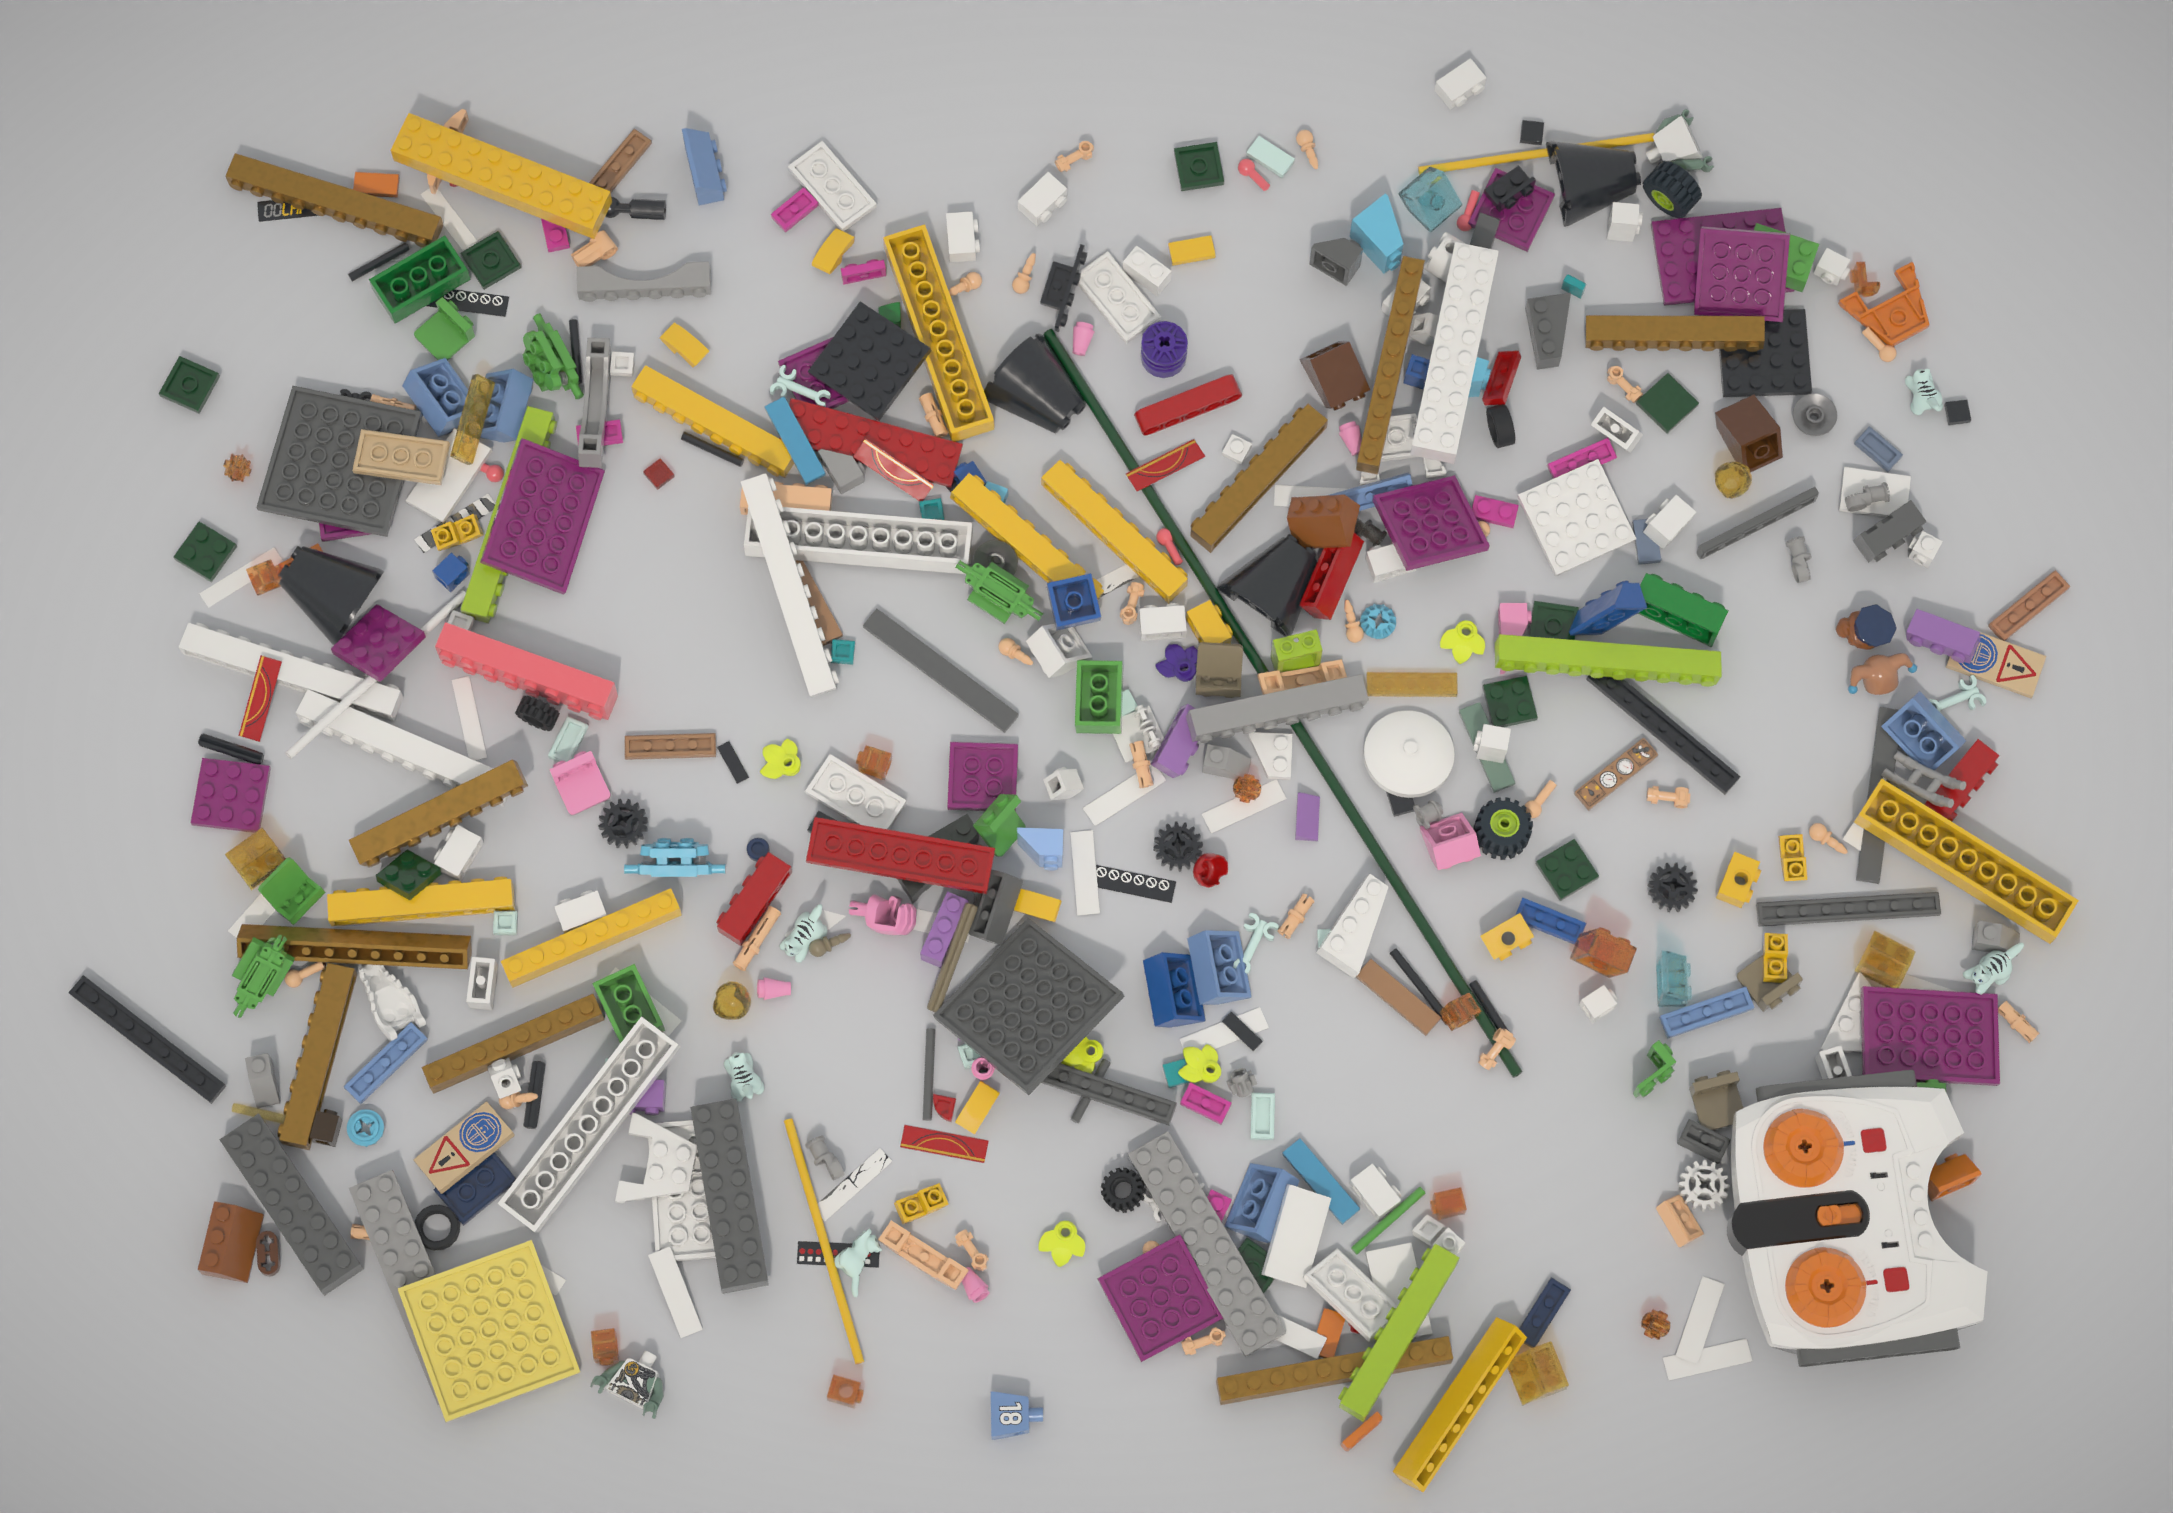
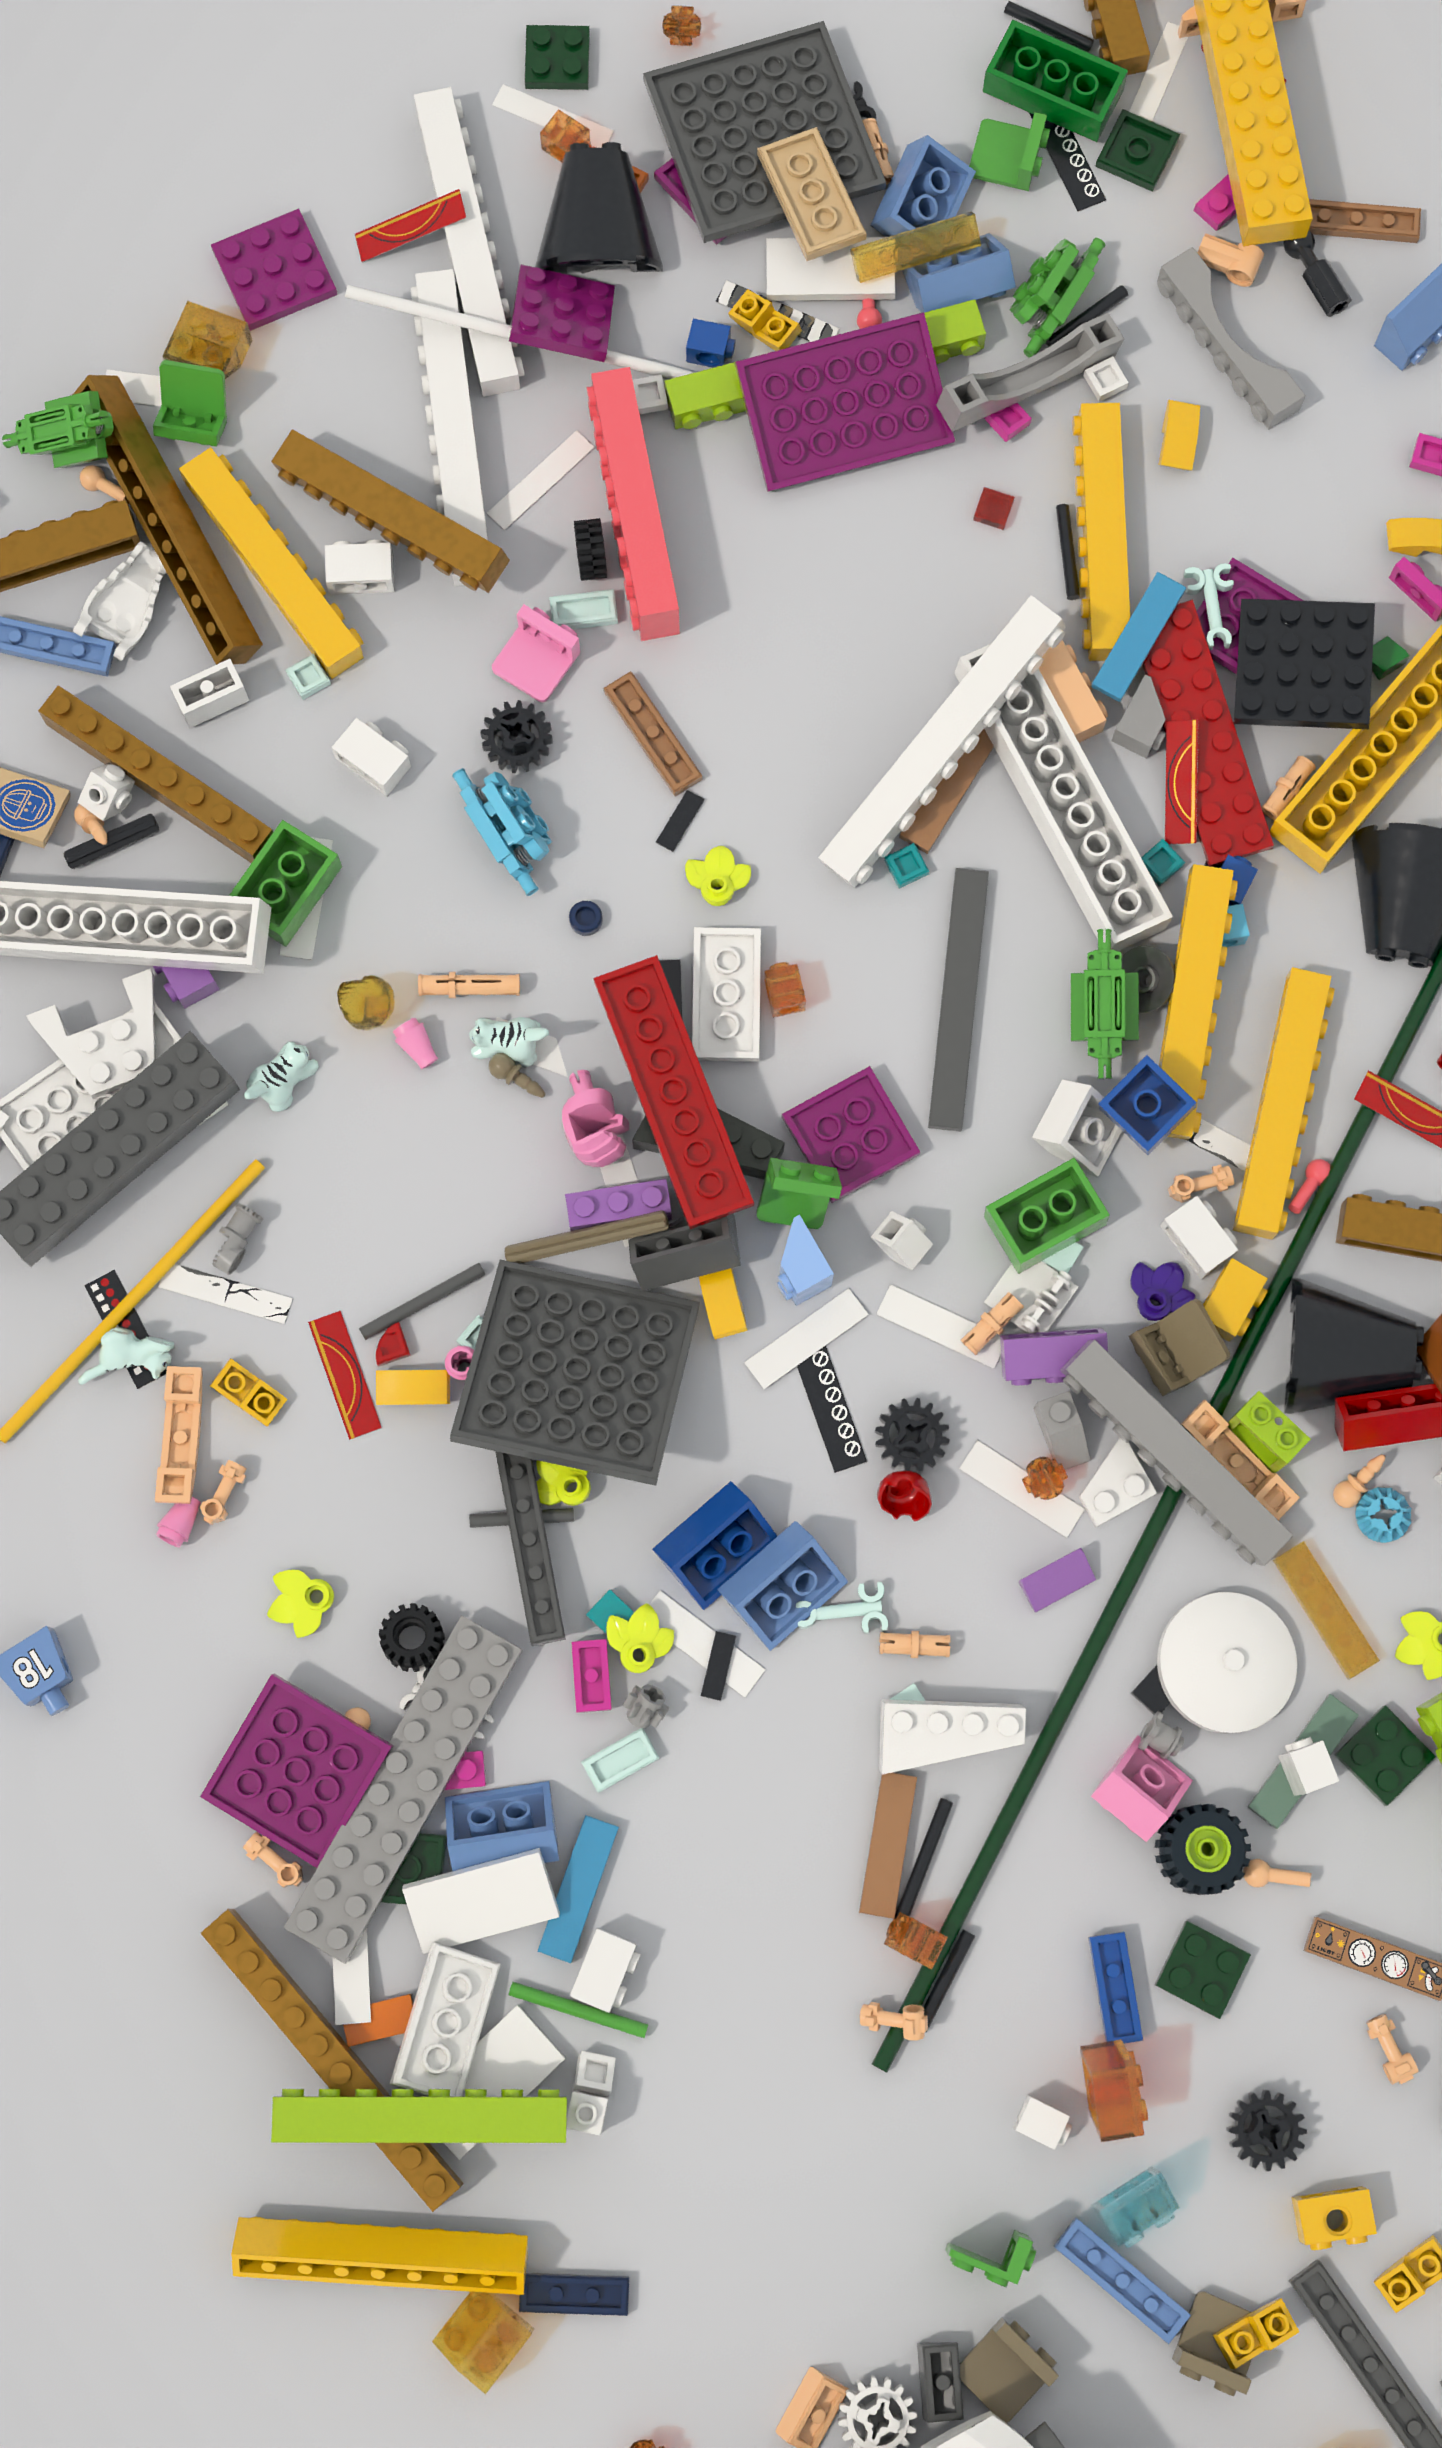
camera: 60 degrees right, 5 degrees up
black axle [198,733,264,765] -> none
dark green plate [376,849,442,900] -> none
yellow brick [501,888,682,988] -> none
red brick [716,852,792,946] -> none
light nougat bar [998,638,1033,665] -> none
orange tile [1341,1411,1383,1451] -> none
clear orange brick [1430,1187,1467,1220] -> none
yellow brick [1480,912,1534,961] -> none

